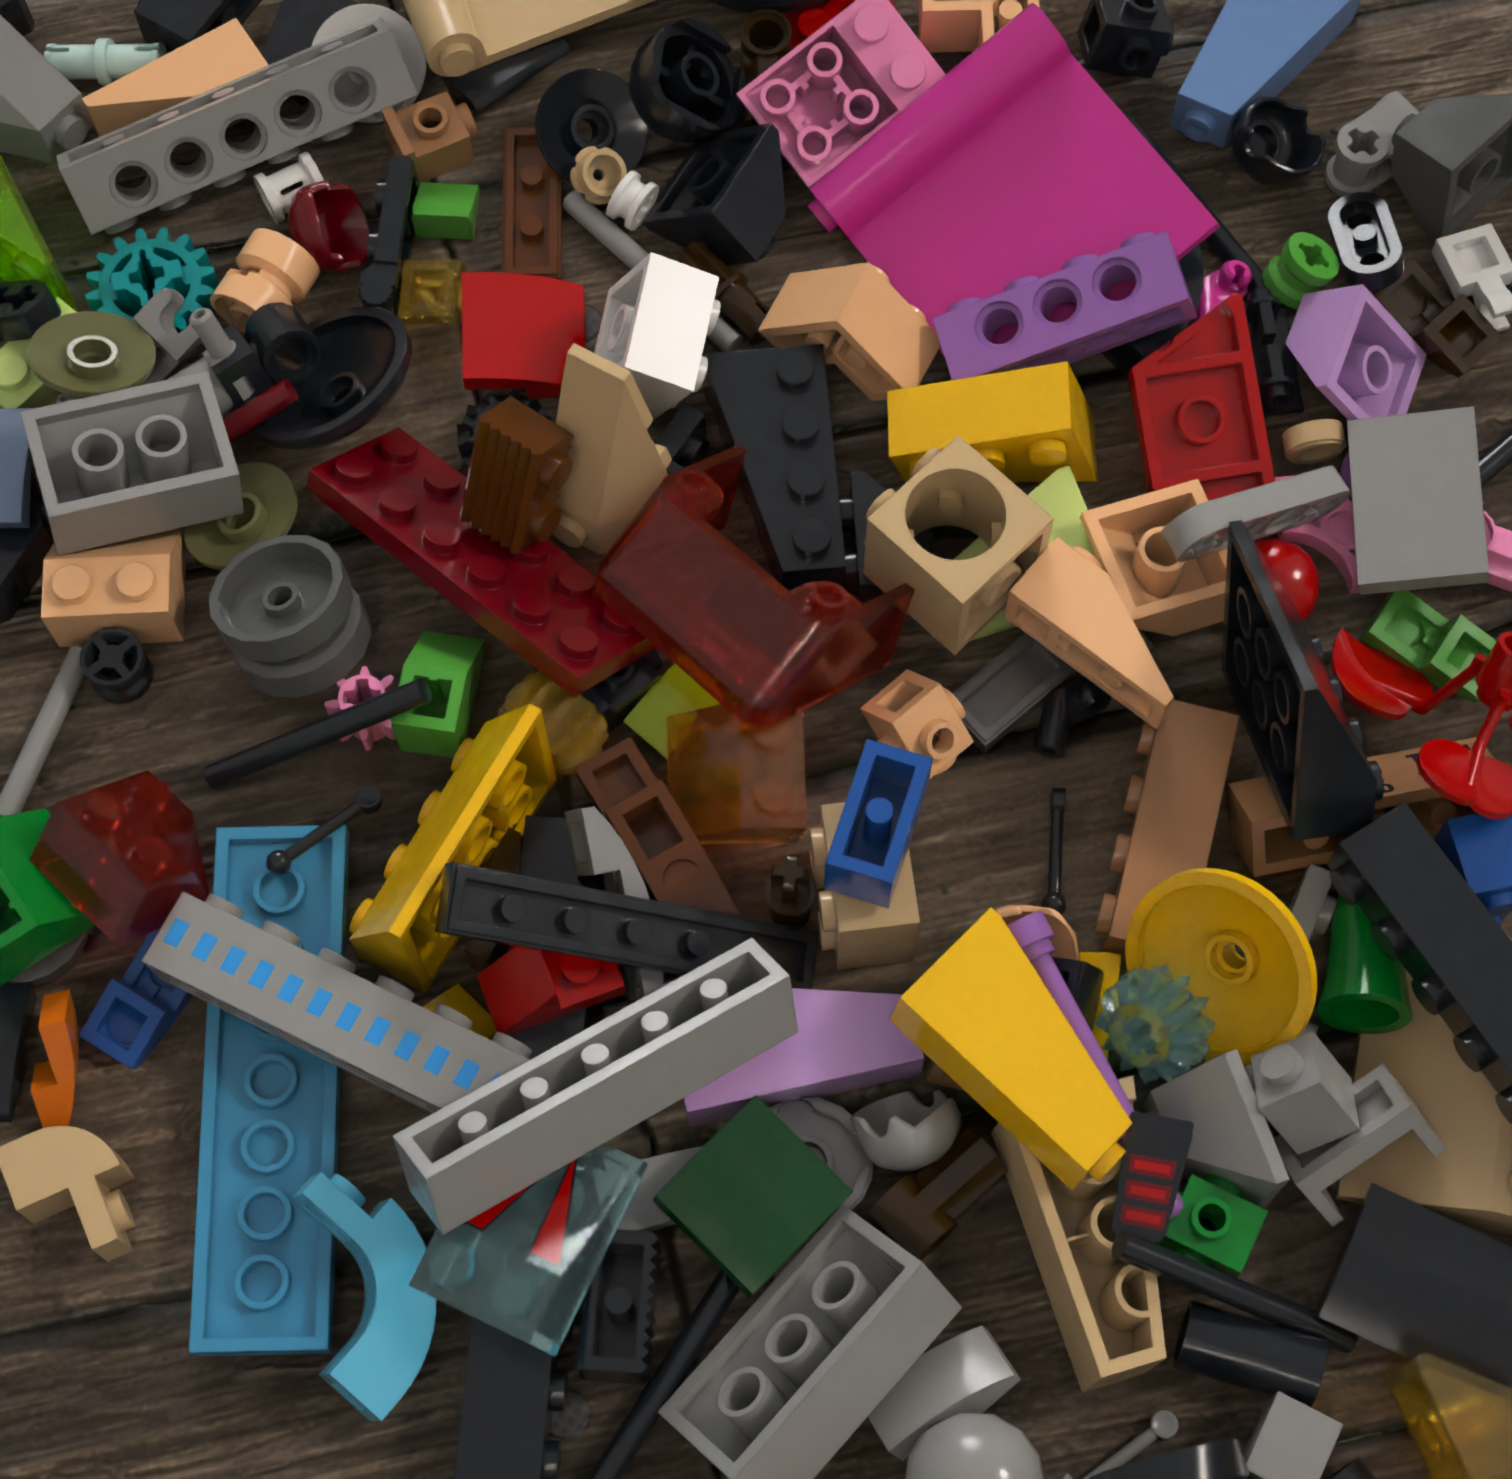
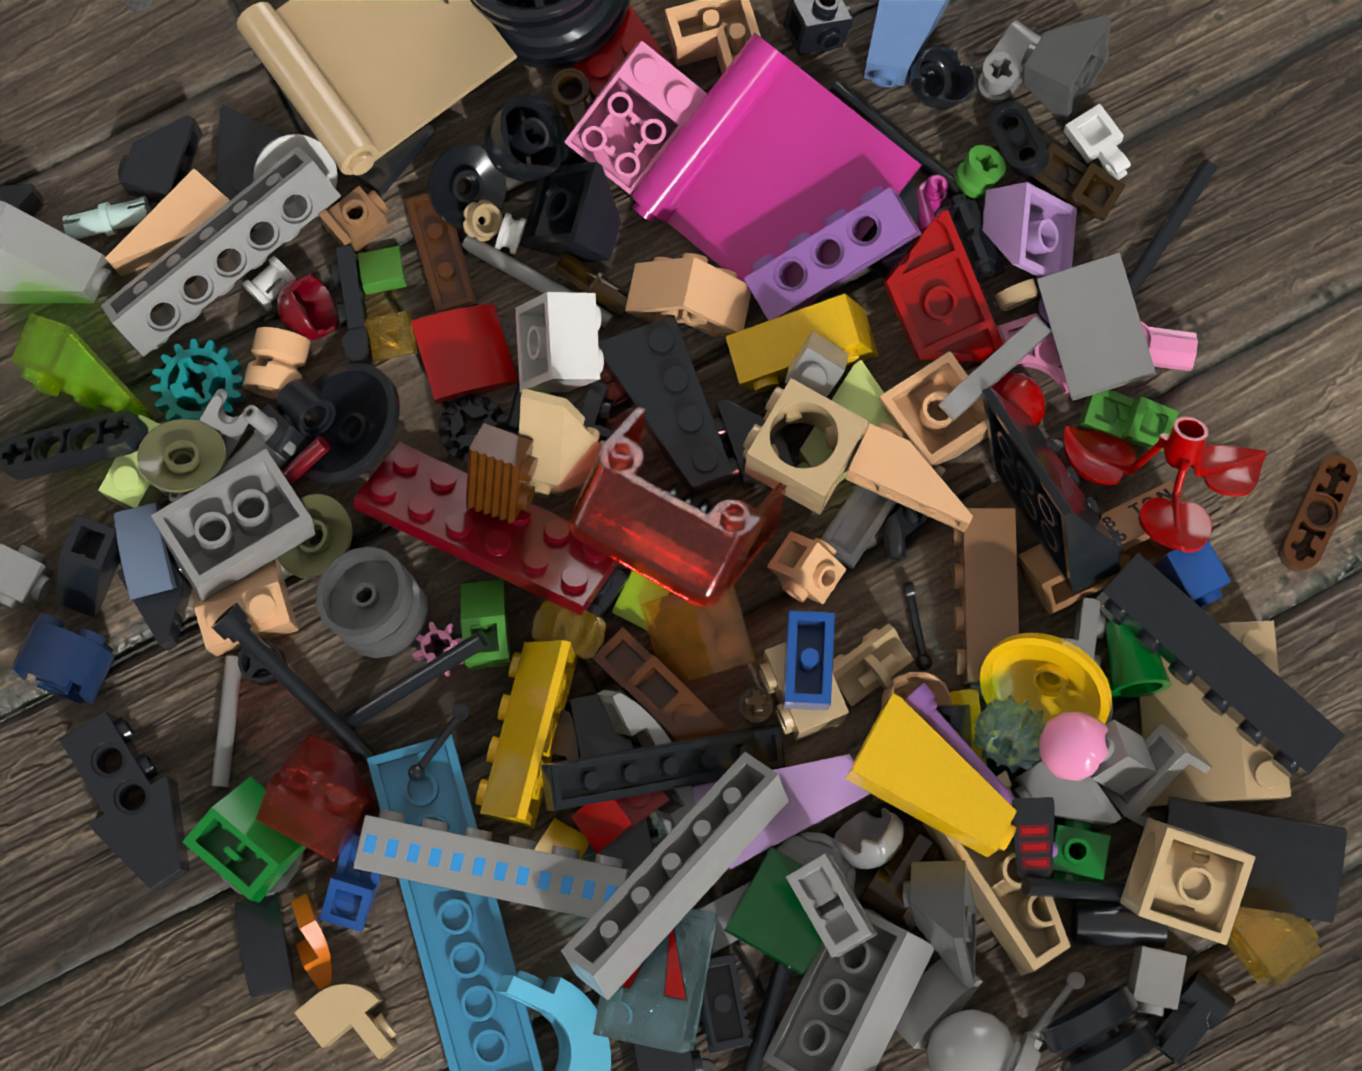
camera: 15 degrees left, 10 degrees up
none -> black piece [211,602,375,764]
none -> light grey brick [785,331,849,398]
none -> light grey brick [786,854,878,958]
none -> tan hips [832,623,914,706]
none -> dark grey slope [903,860,977,988]
none -> bright pink hair [1039,712,1109,781]
none -> tan brick [1120,818,1256,945]

